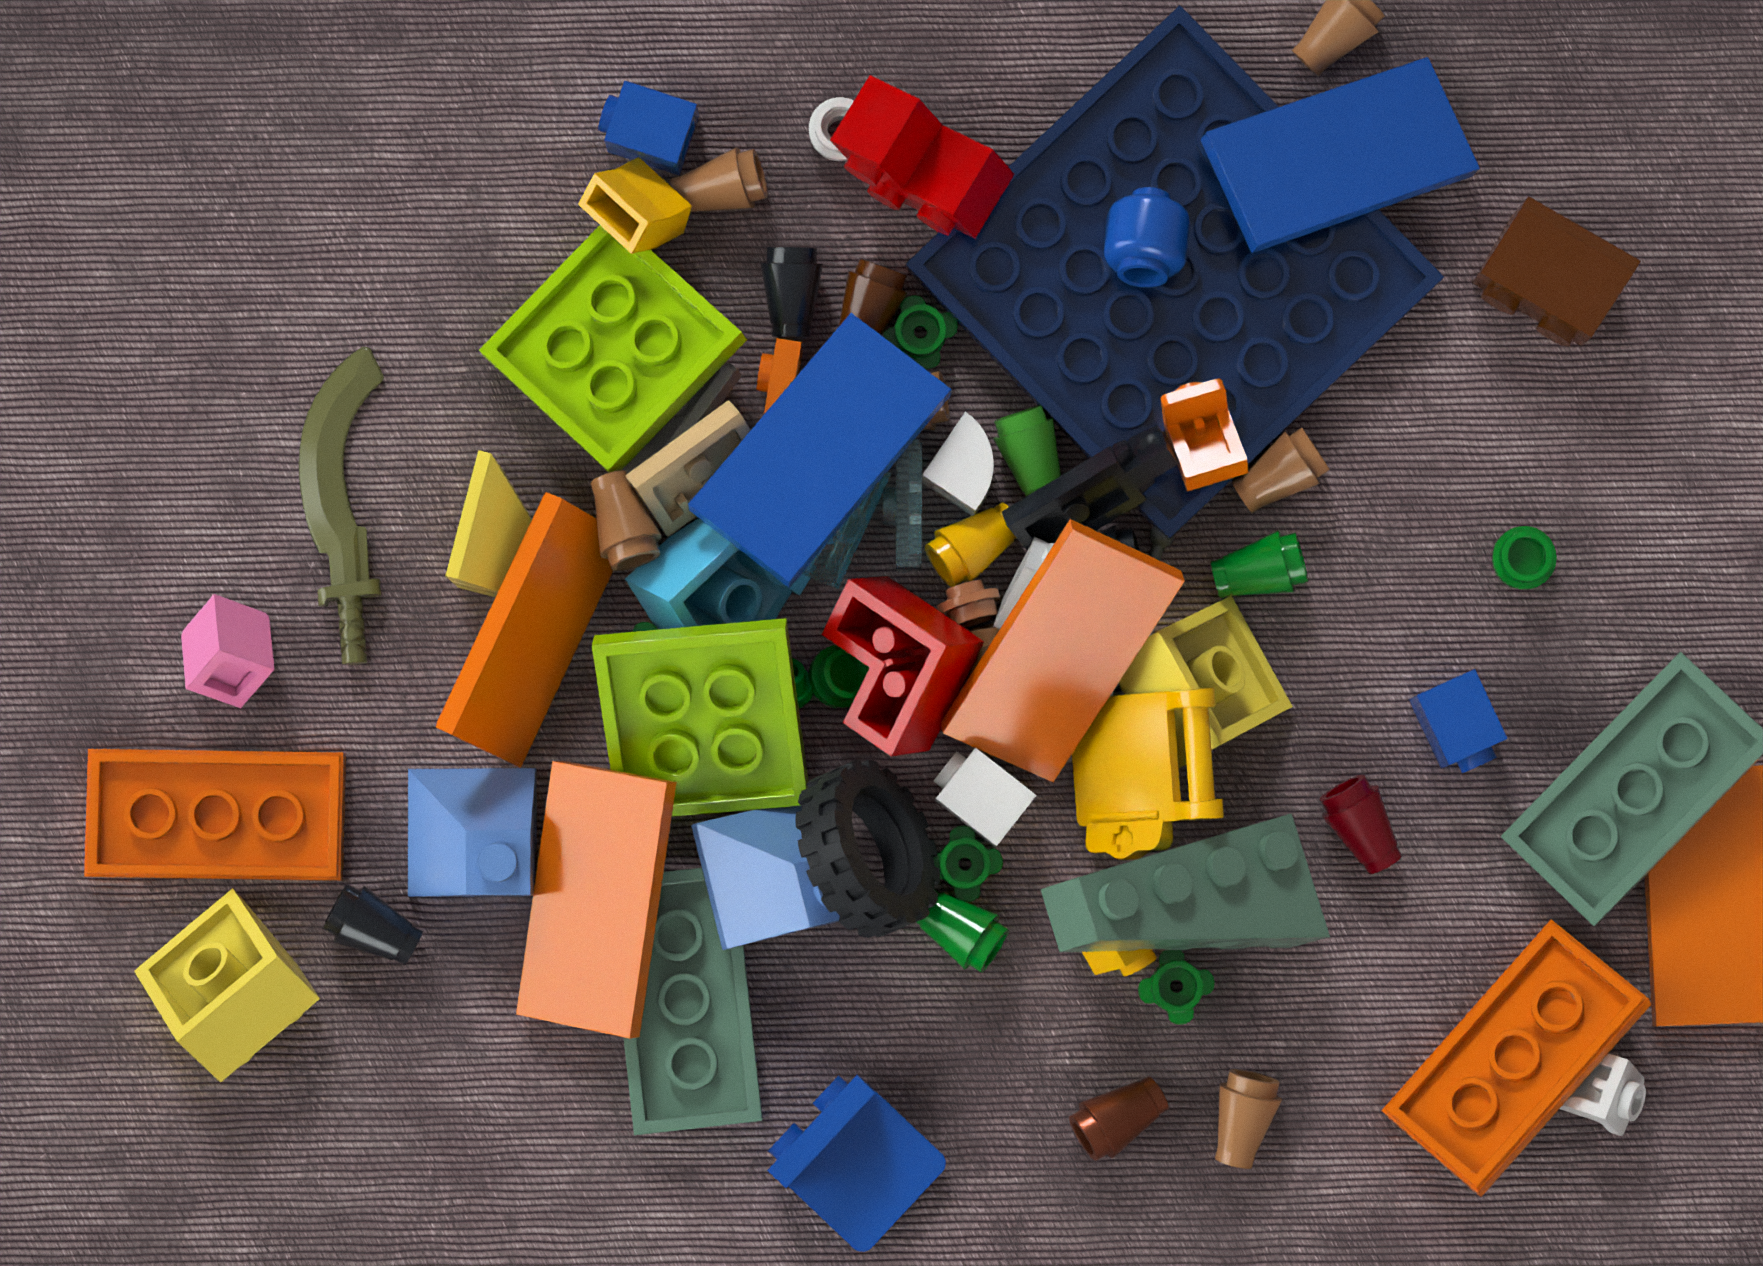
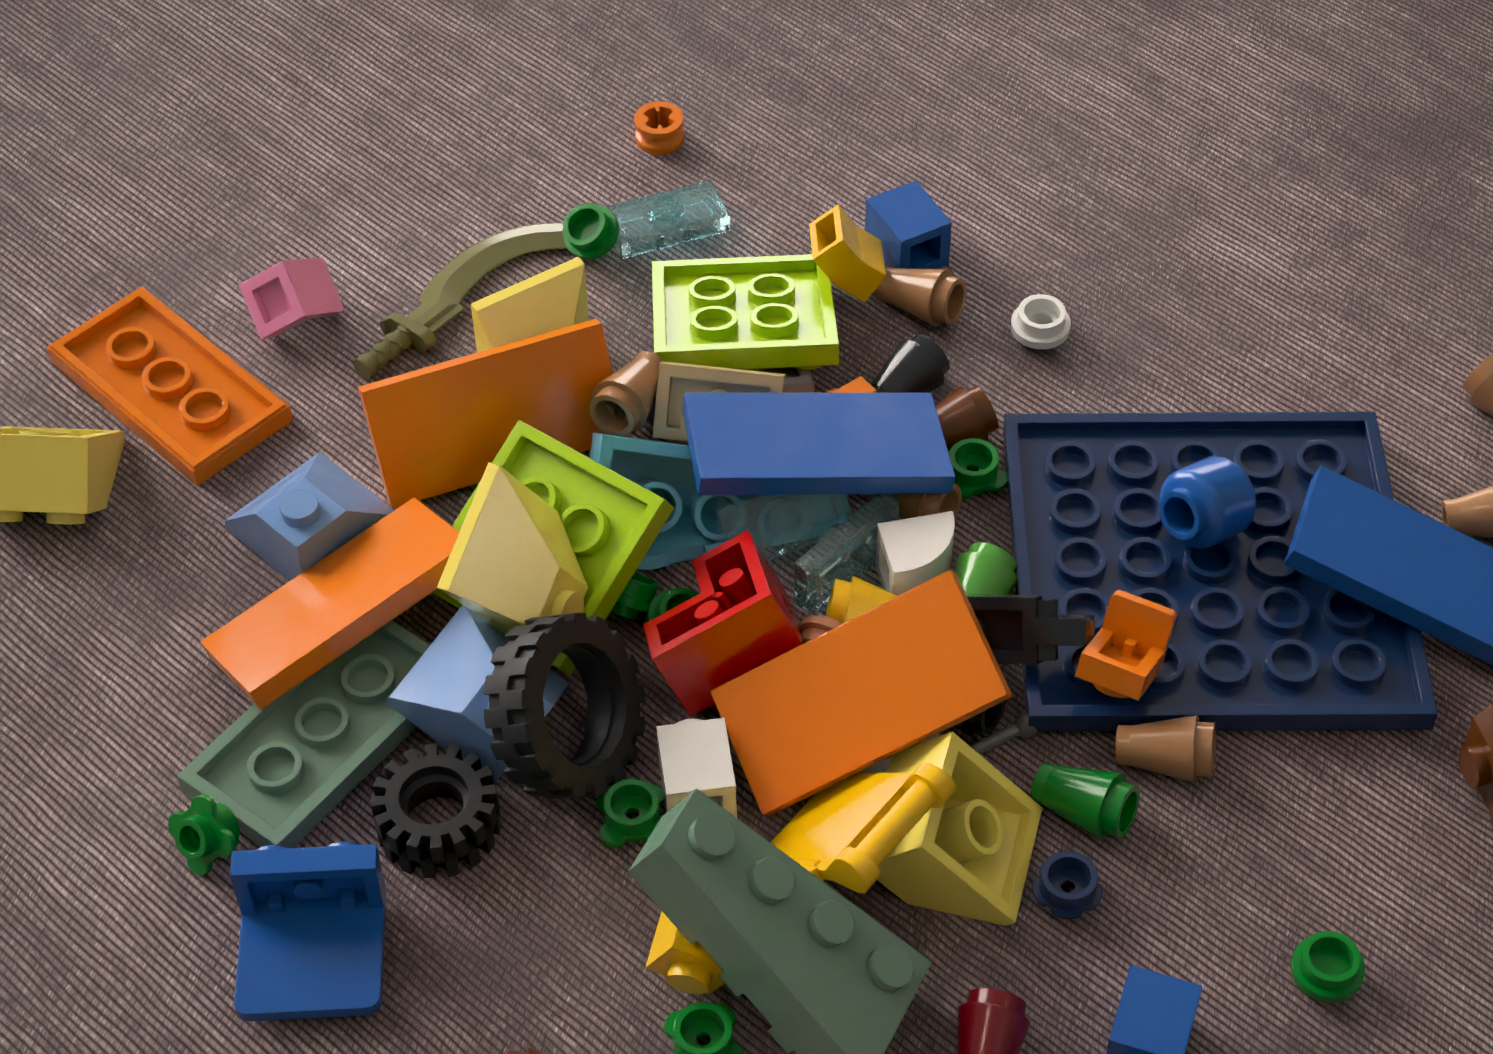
camera: 45 degrees right, 35 degrees down
black cone [322,884,423,965] -> none
red brick [830,75,1014,238] -> none
green cone [915,889,1009,973] -> none
none -> green plate [168,794,240,875]
none -> black tyre [371,744,501,879]
none -> light yellow slope [437,462,588,632]
none -> green plate [563,203,619,260]
none -> clear light blue plate [606,179,730,259]
none -> orange bush [634,101,684,155]
none -> dark blue plate [1032,851,1103,919]

